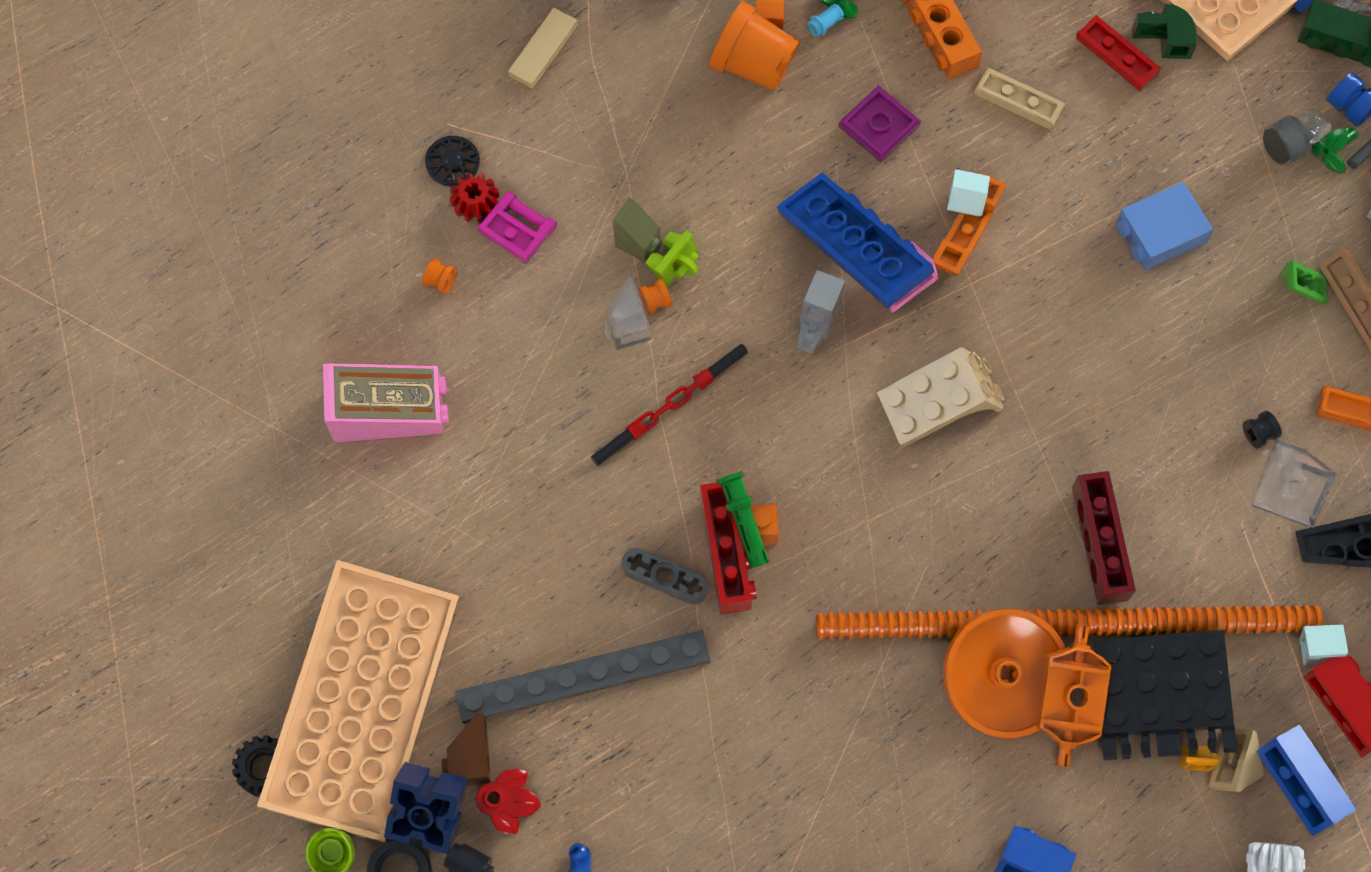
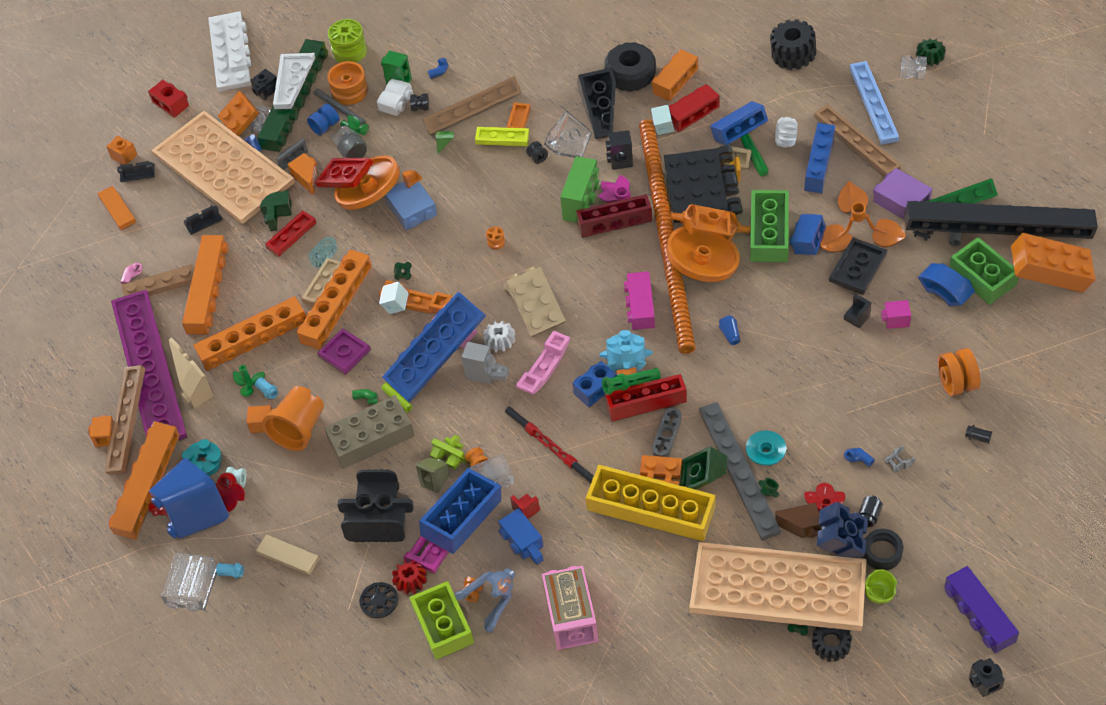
camera: 90 degrees left, 15 degrees down
none -> dark grey slope [276,139,308,170]
none -> orange slope [288,153,318,194]
none -> orange brick [297,249,372,350]
none -> clear light blue beam [309,237,337,267]
none -> red plate [314,158,373,188]
none -> dark tan brick [324,395,414,469]
none -> orange dish [334,156,400,210]
none -> black piece [337,469,414,542]
none -> green arm [352,389,378,405]
none -> lime piece [381,382,413,413]
none -> dark green plate [394,262,412,280]
none -> orange tile [402,170,422,188]
none -> lime brick [409,581,474,660]
none -> blue brick [419,468,501,554]
none -> sand blue piece [455,568,515,633]
none -> neon yellow plate [475,127,530,146]
none -> white gear [483,320,515,353]
none -> orange wheel [486,226,505,249]
none -> blue hinge [498,508,543,565]
none -> red panel [510,494,540,519]
none -> bright pink slope [516,330,570,395]
none -> bright green brick [560,156,601,223]
none -> blue brick [572,361,617,408]
none -> yellow brick [585,465,716,542]
none -> dark pink plate [599,175,631,202]
none -> medium azure brick [599,330,653,372]
none -> black brick [605,130,633,170]
none -> dark pink brick [624,271,655,330]
none -> orange plate [640,455,682,485]
none -> dark green slope [680,446,728,490]
none -> blue cone [719,316,741,345]
none -> green axle [741,134,769,177]
none -> teal dish [746,430,786,466]
none -> bright green brick [750,190,789,262]
none -> dark green plate [758,478,779,497]

